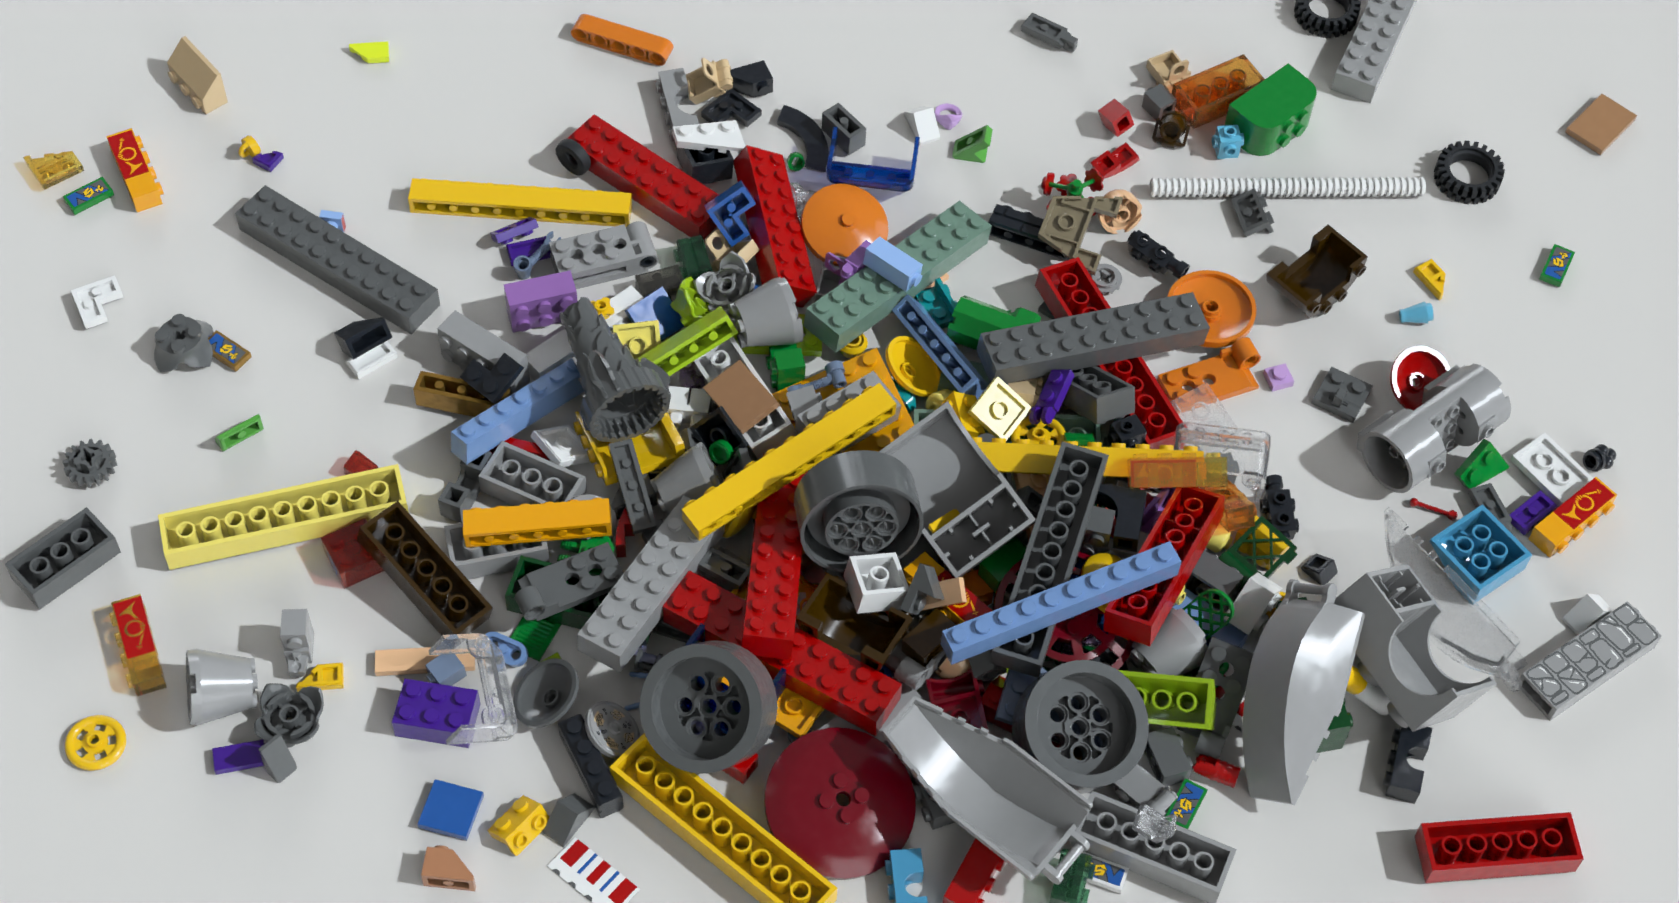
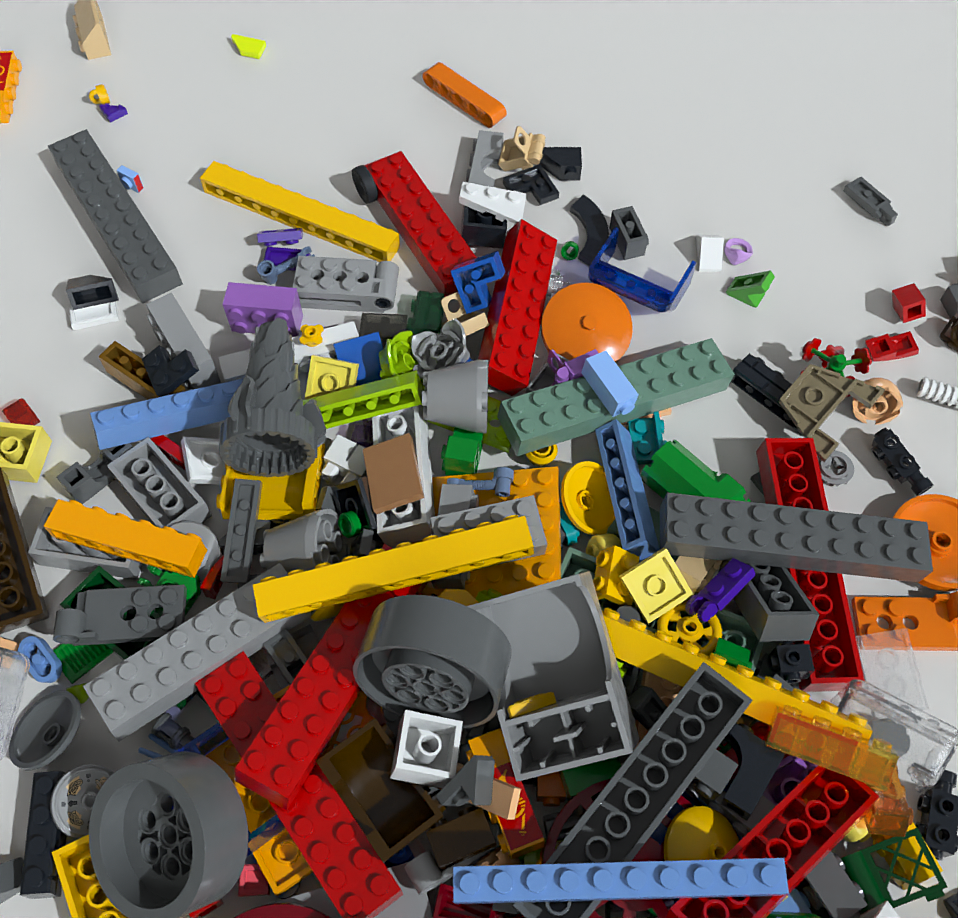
camera: 25 degrees right, 5 degrees up
none -> coral tile [238,864,270,897]

